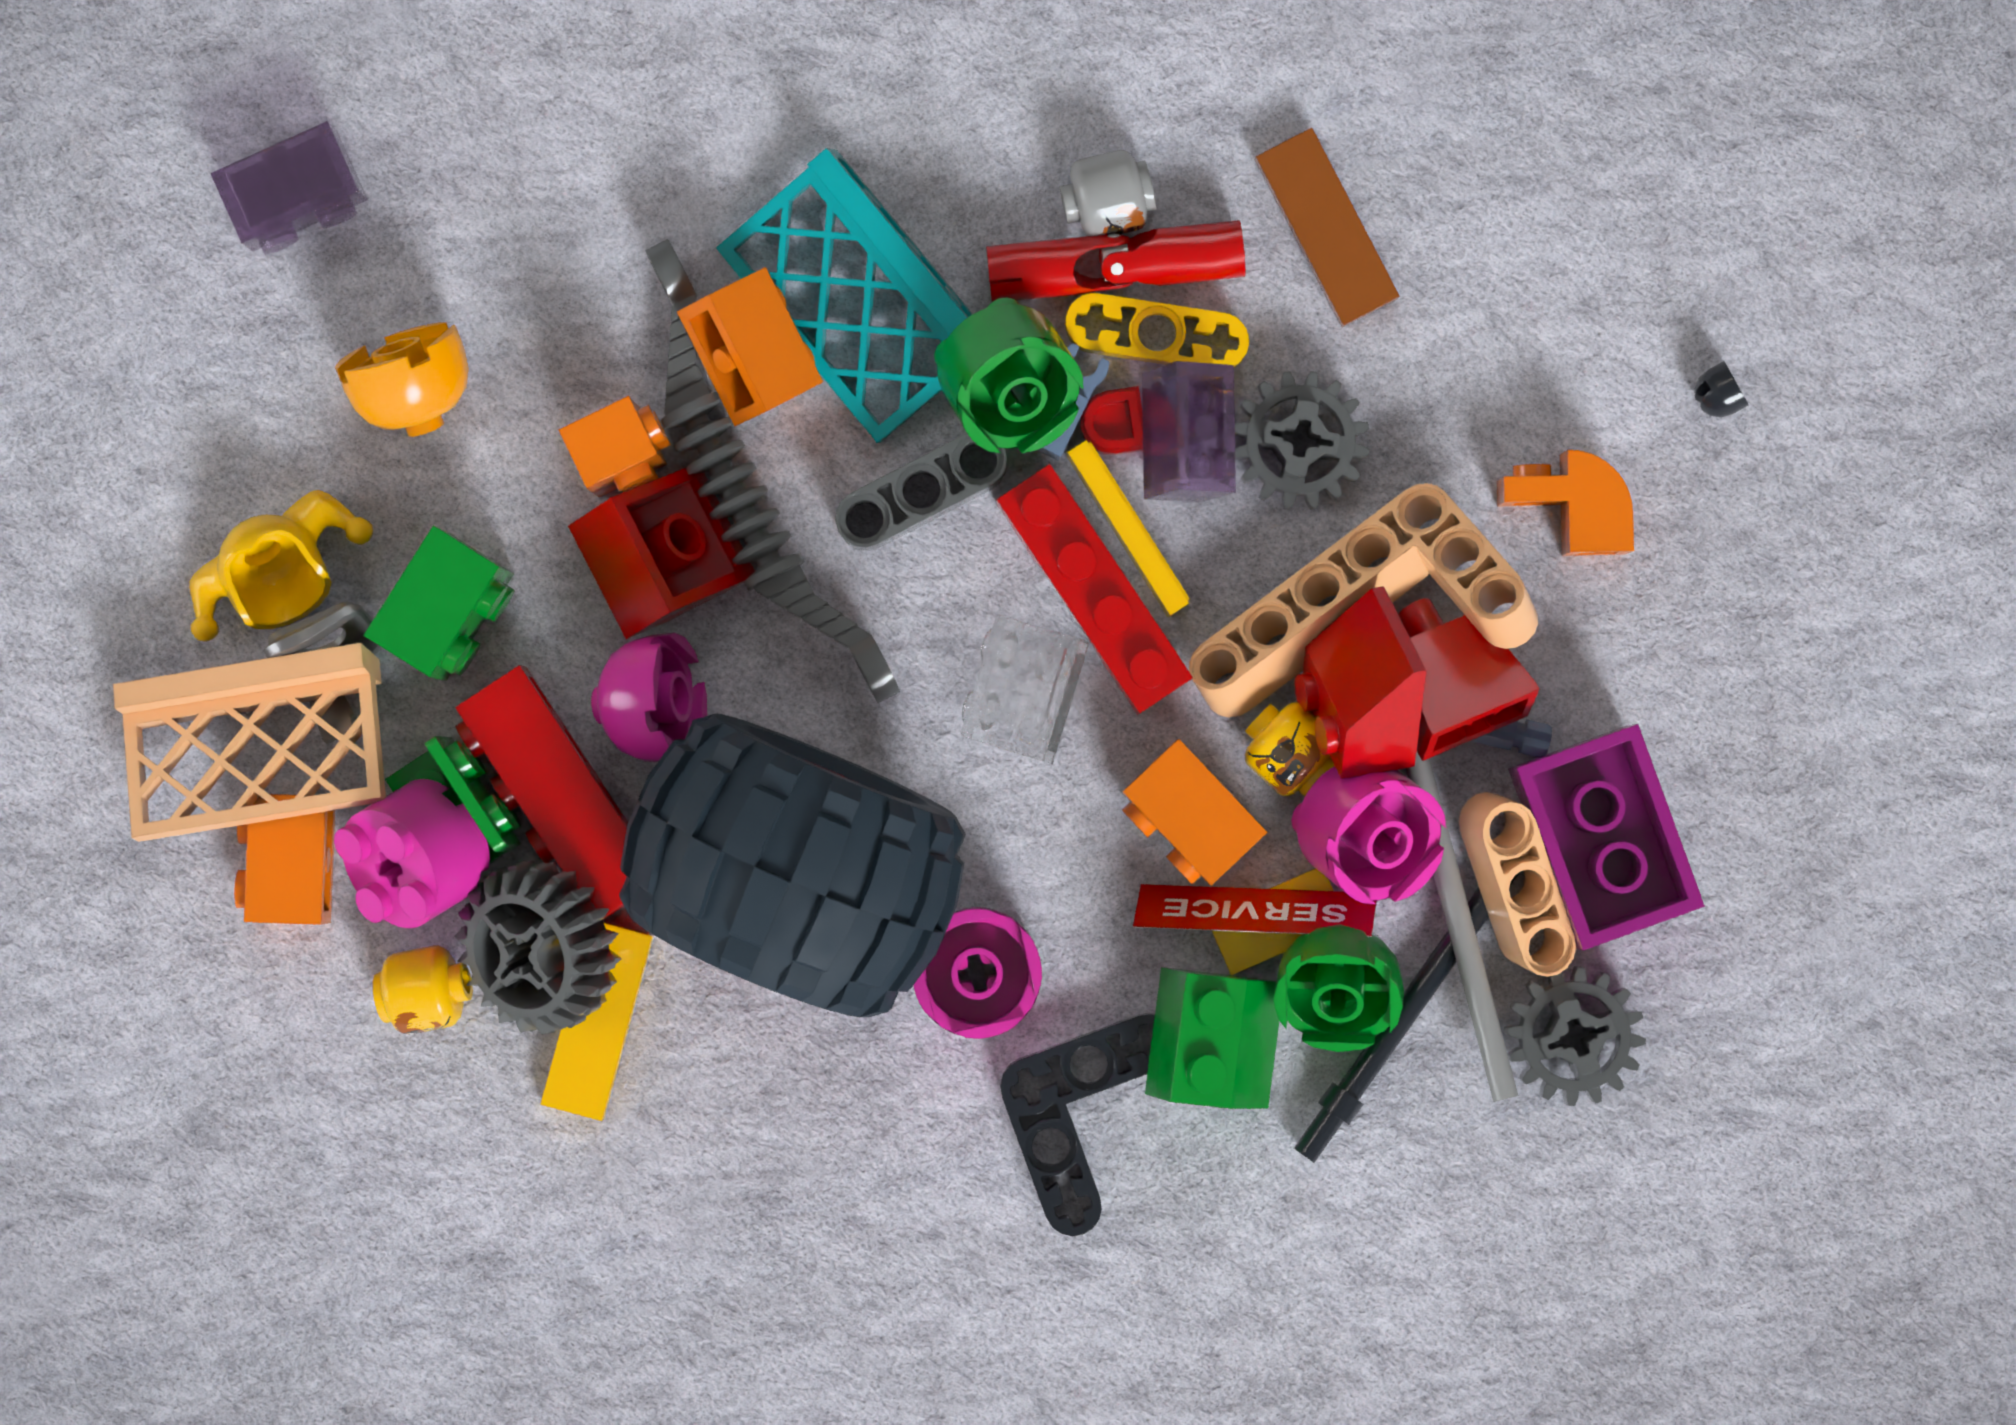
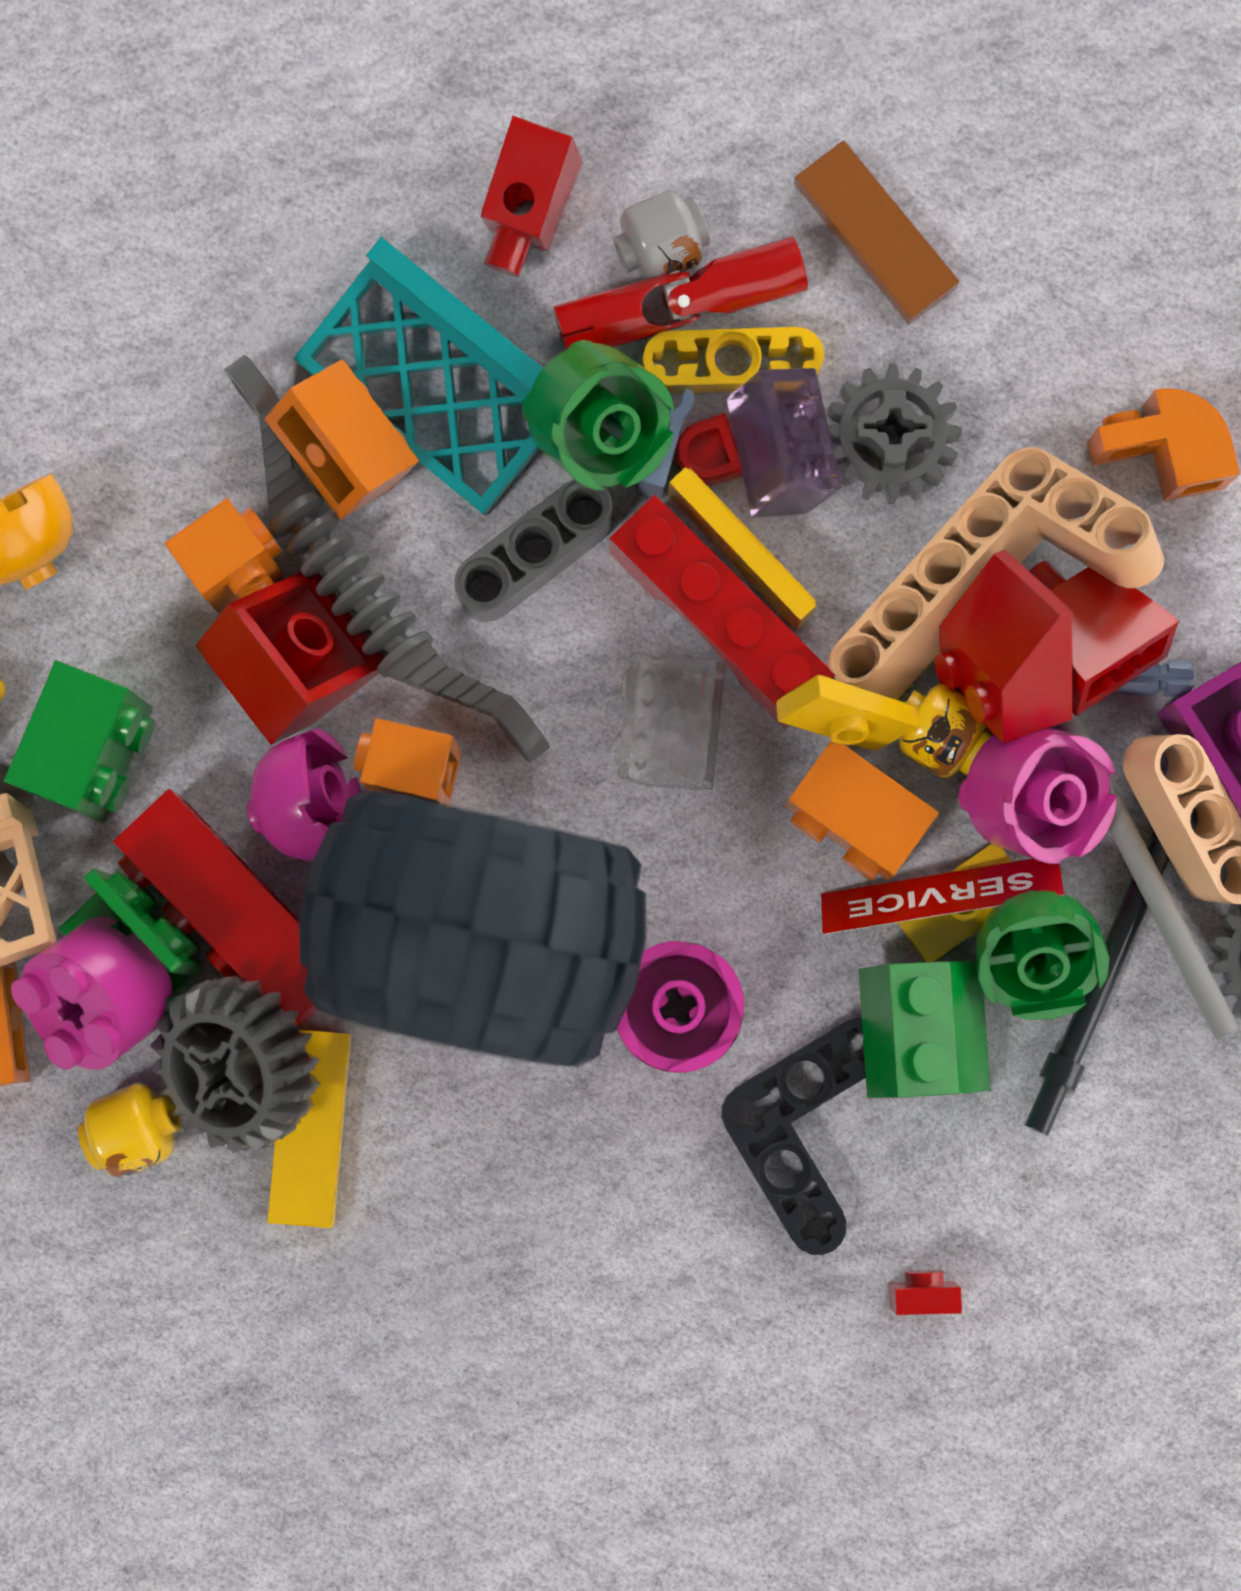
camera: 10 degrees left, 5 degrees down
none -> orange brick [353,718,462,805]
none -> red torso [481,115,583,277]
none -> yellow plate [776,675,919,751]
none -> red plate [889,1270,962,1316]

